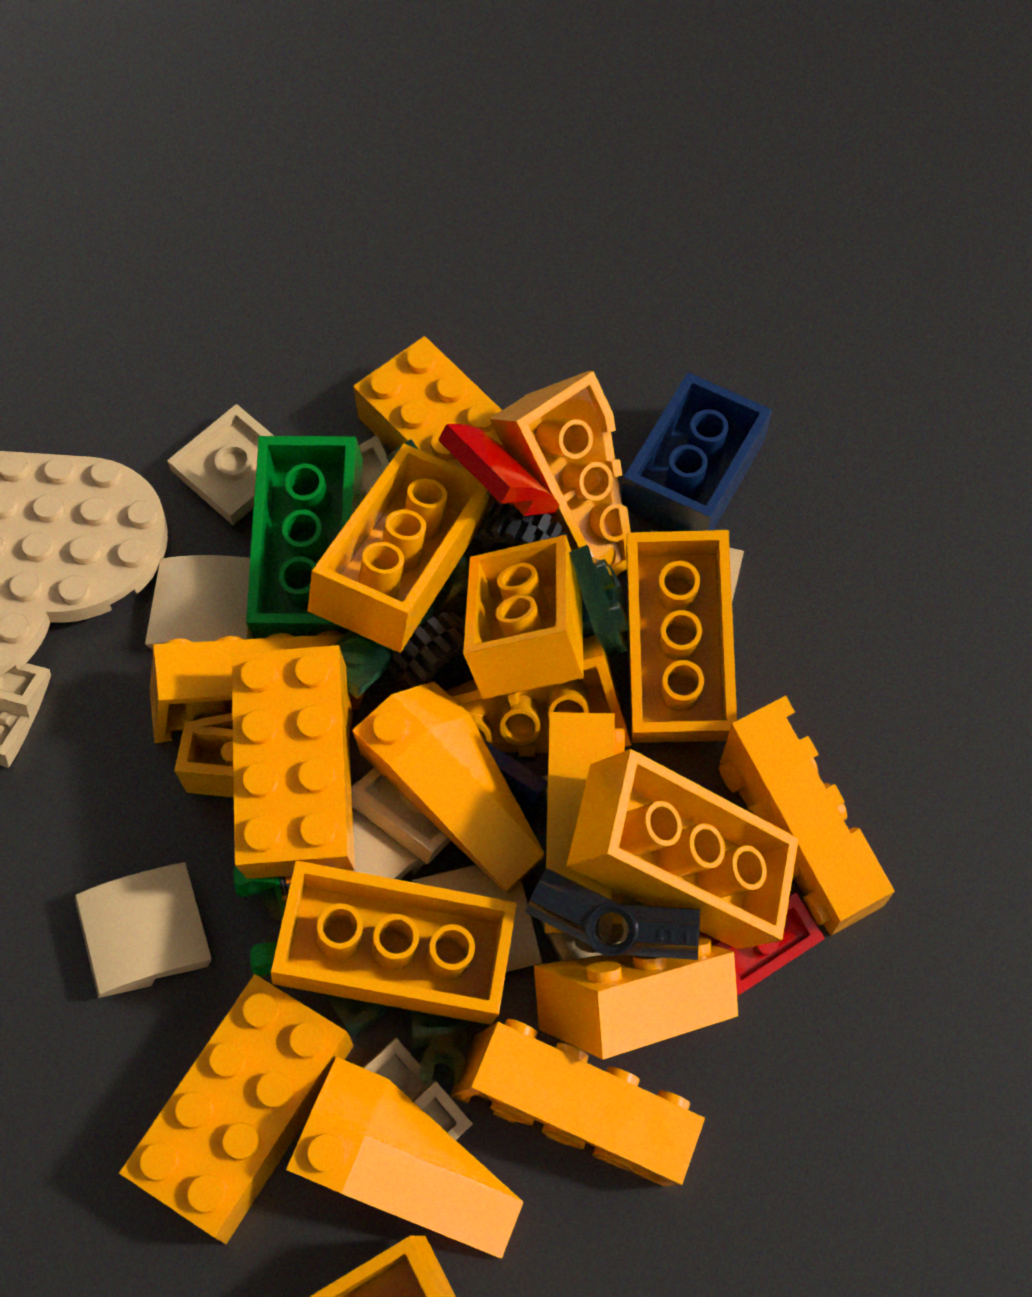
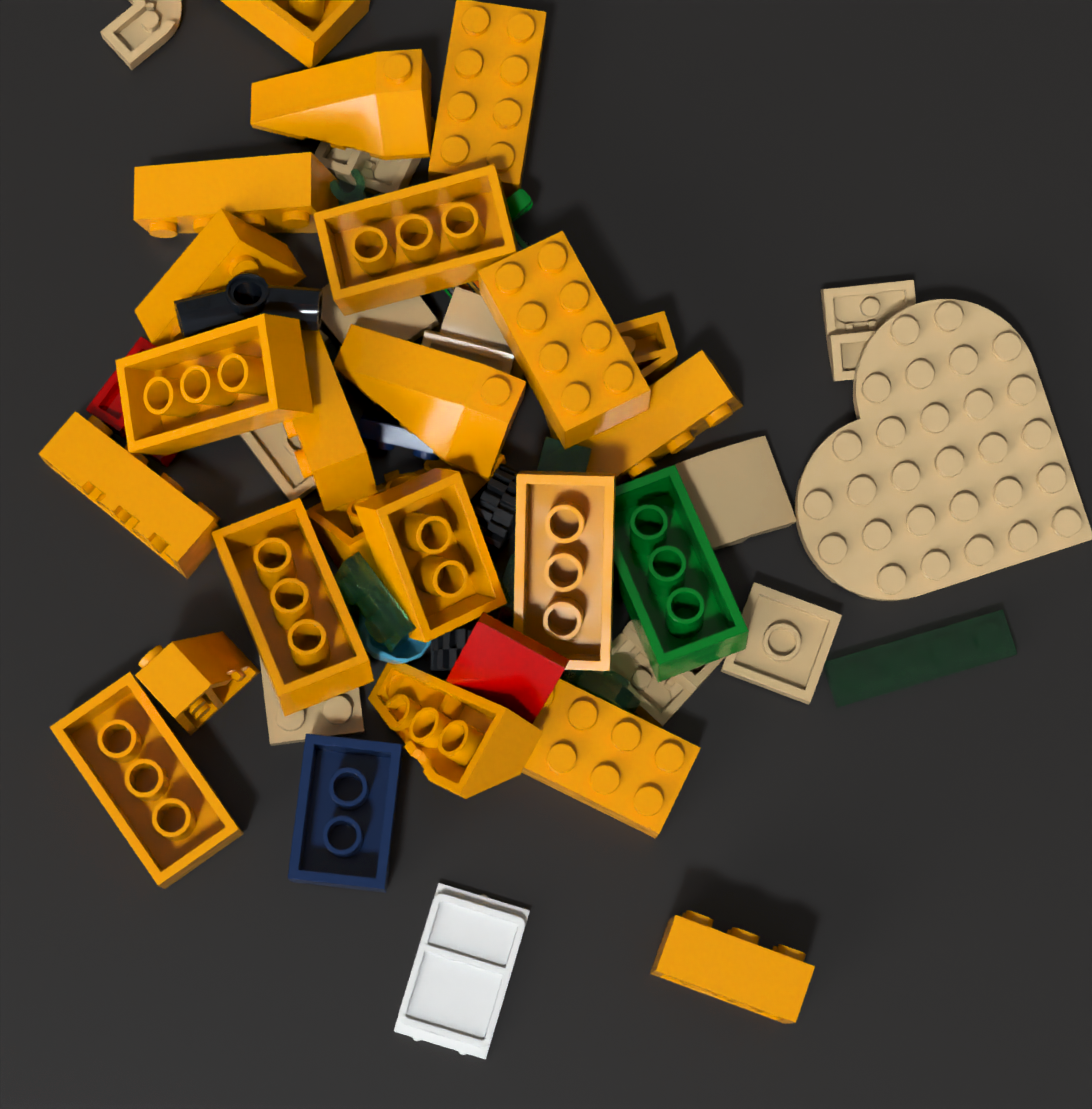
camera: 150 degrees right, 15 degrees up
tan slope [74,862,212,998] -> none
none -> light orange brick [49,672,244,889]
none -> light orange wedge [135,631,261,736]
none -> white piece [394,883,530,1059]
none -> light orange brick [650,910,815,1024]
none -> clear green plate [823,609,1017,709]

